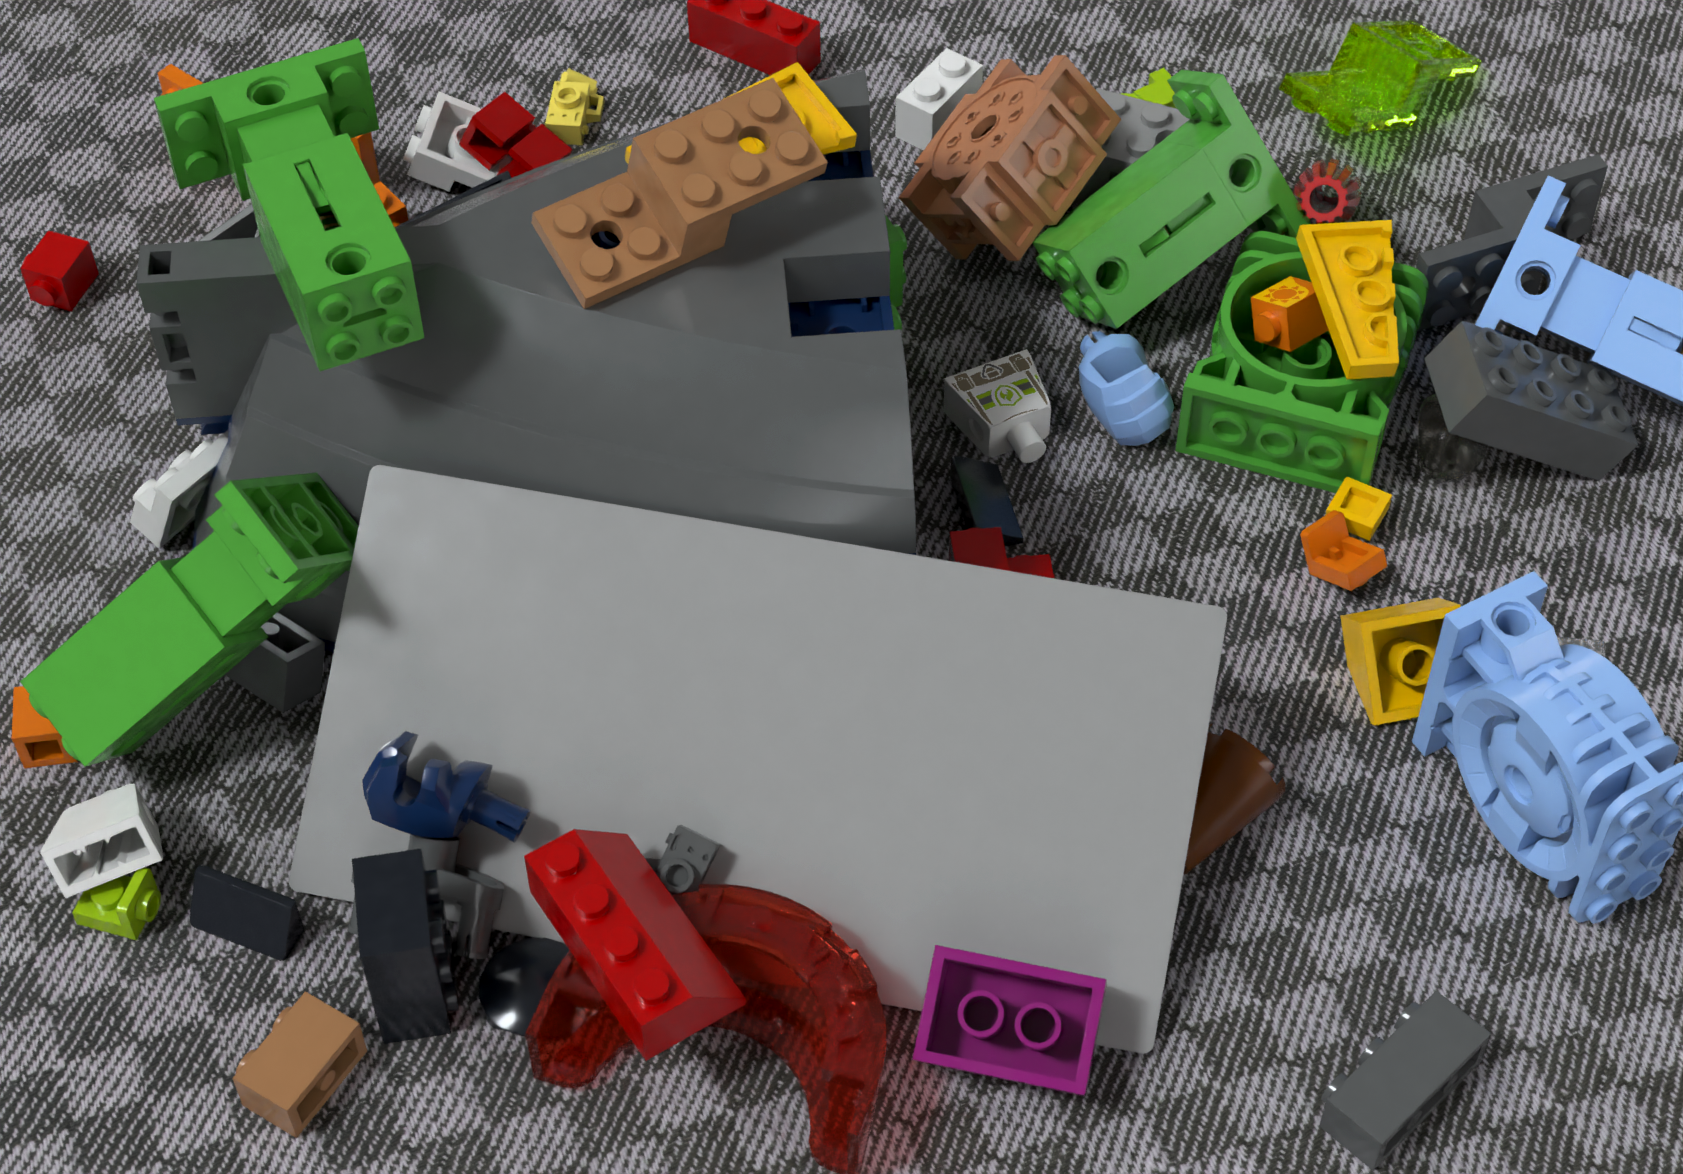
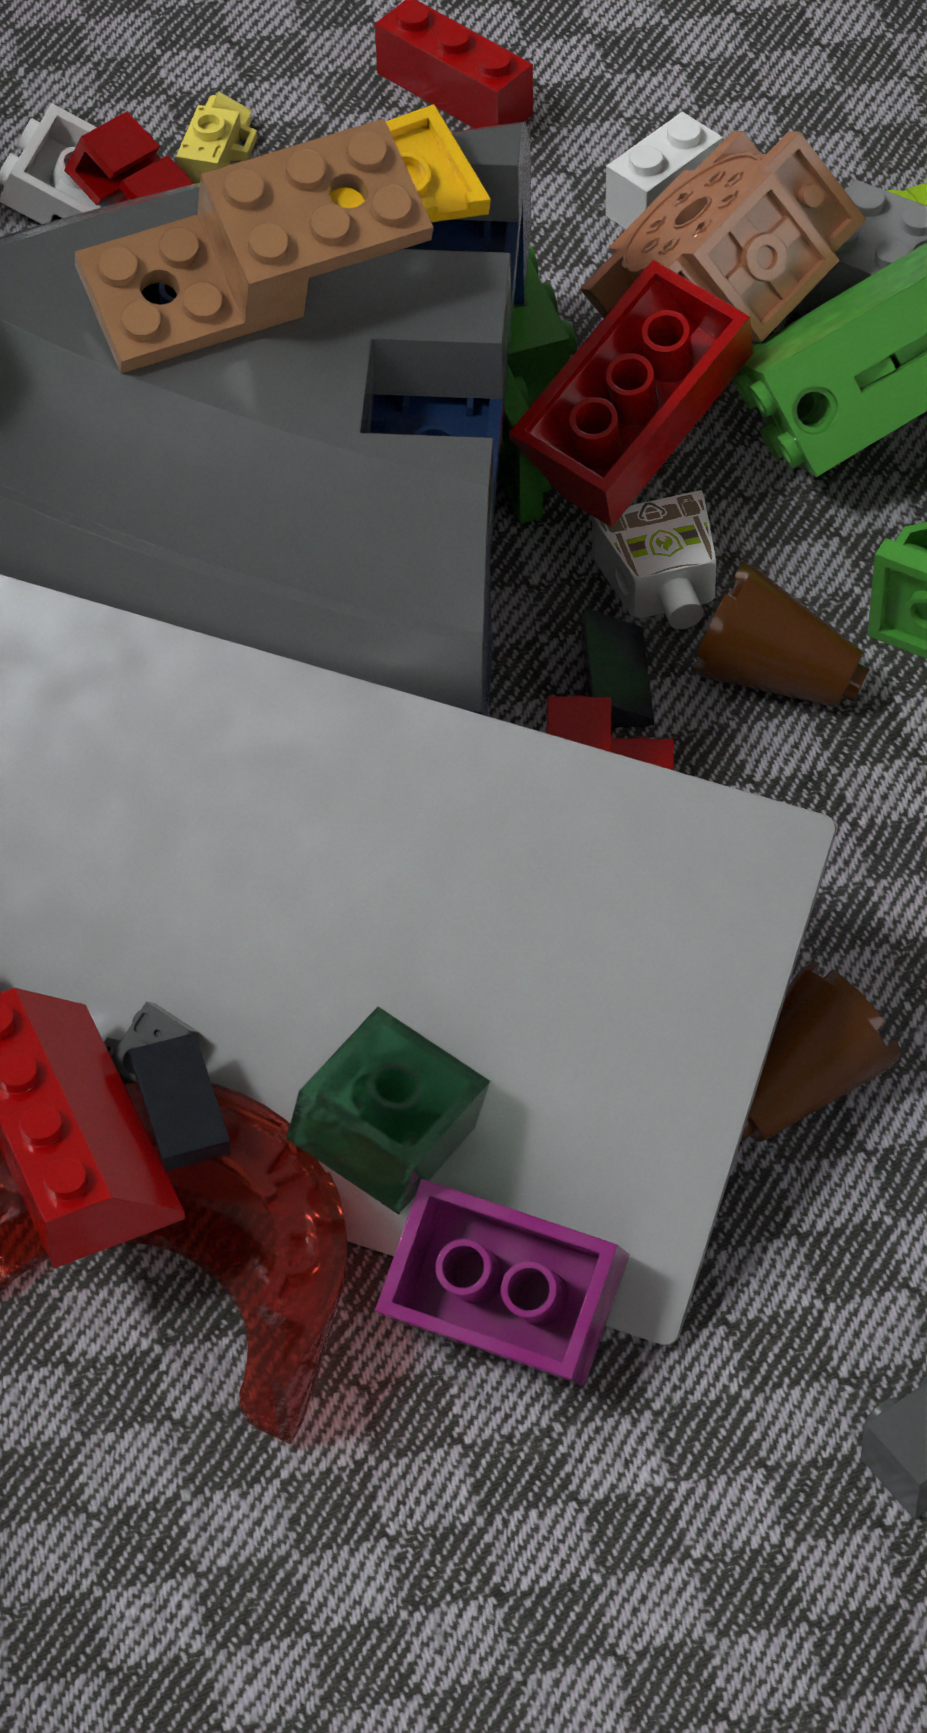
camera: 10 degrees right, 0 degrees up
light blue piece [1079,331,1174,446] -> none
none -> black tile [129,1033,232,1172]
none -> clear green brick [286,1006,490,1215]
none -> red slope [509,260,753,528]
none -> reddish brown cone [691,562,869,708]

